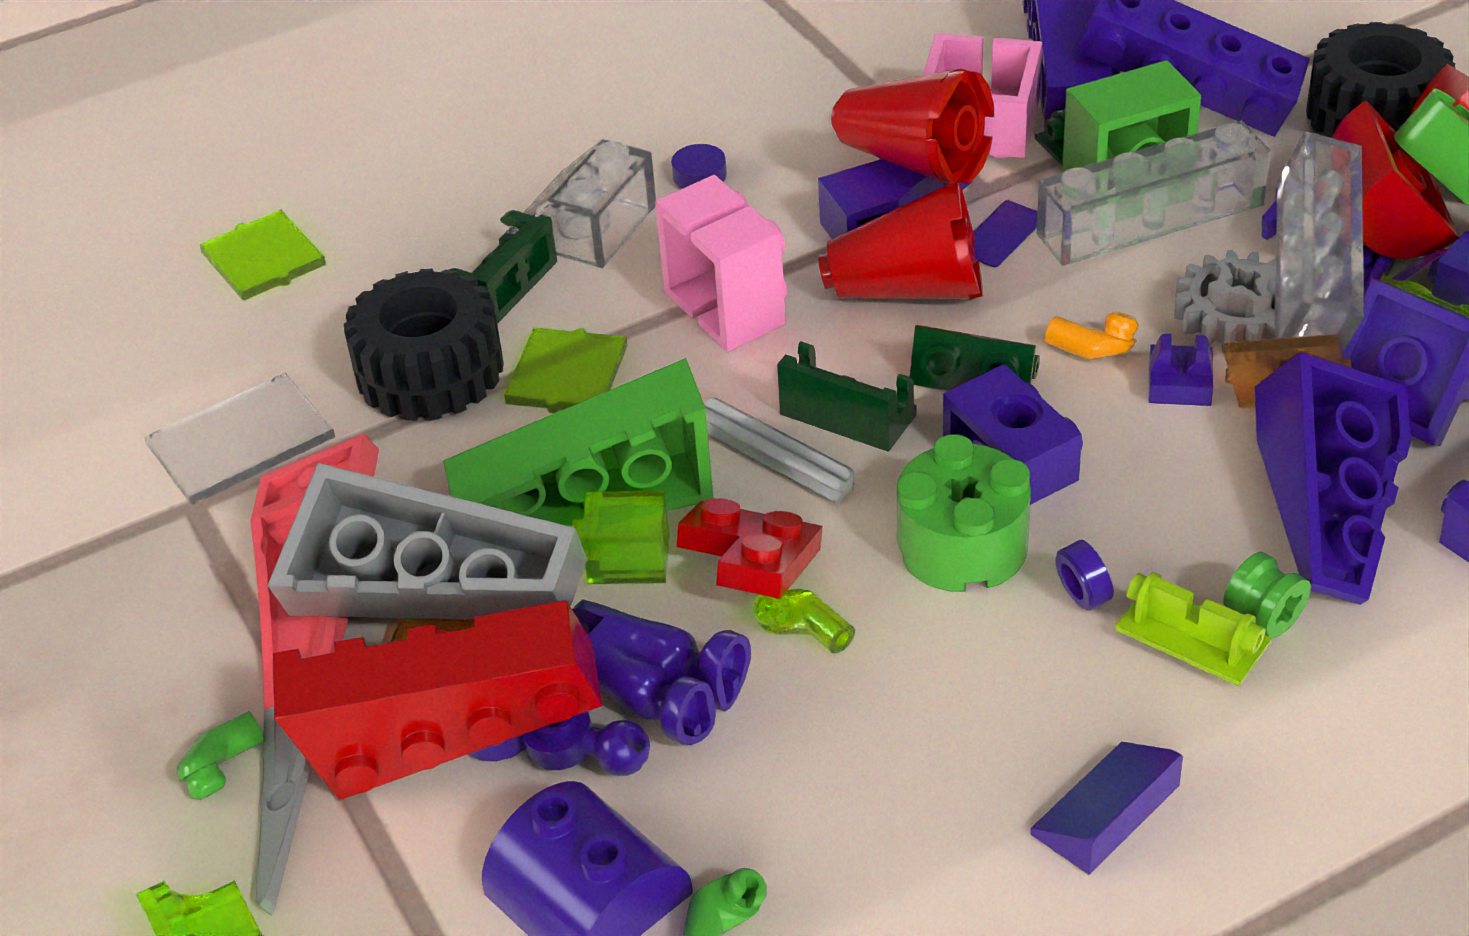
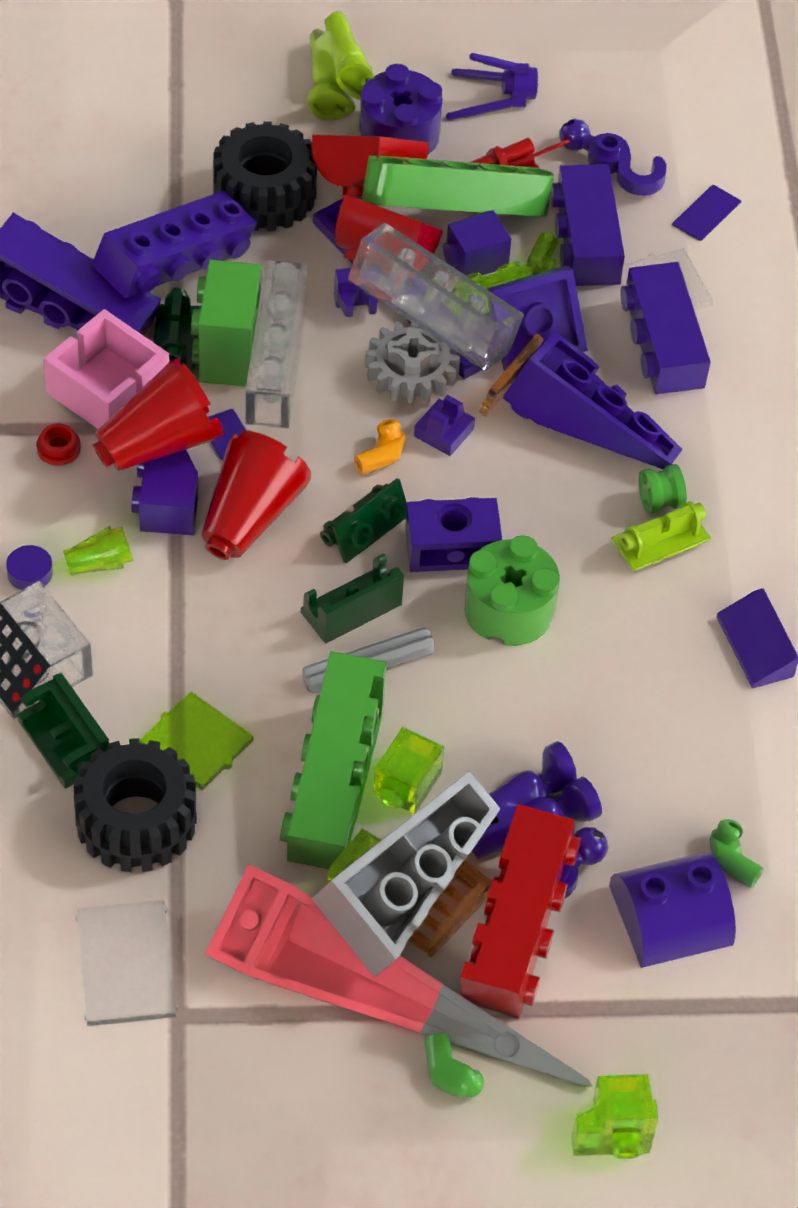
camera: 70 degrees left, 10 degrees up
bright pink piece [655,174,788,352] -> none
red plate [676,498,823,599] -> none
clear neon green arm [753,589,855,653] -> none
dark purple tile [1055,539,1114,610] -> none
dark purple sticker [1386,249,1450,282] -> none
none -> clear neon green cone [63,526,134,576]

